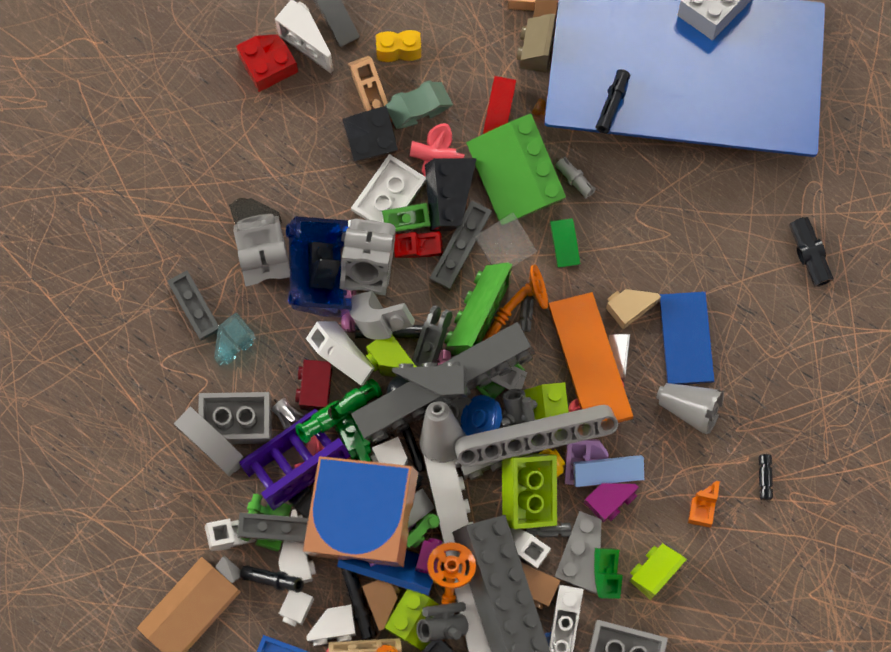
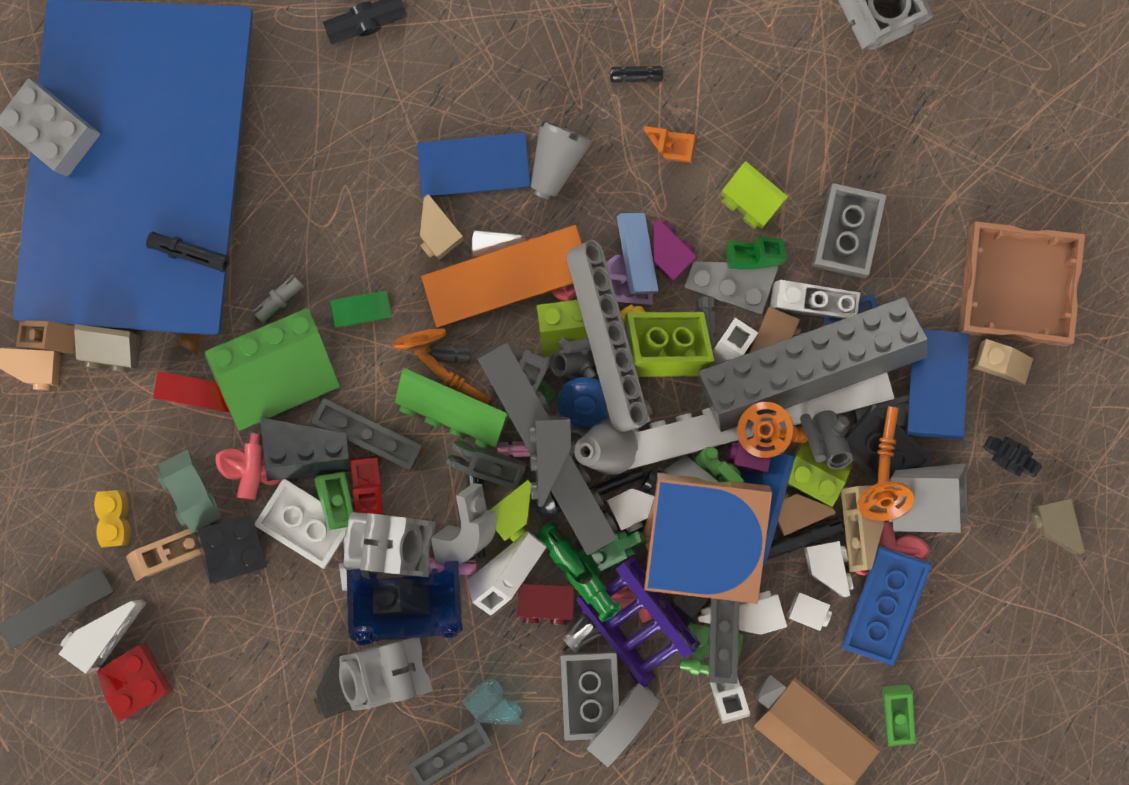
camera: 90 degrees left, 10 degrees up
black pin [240,565,304,593] -> none
clear plate [474,213,537,267] -> none

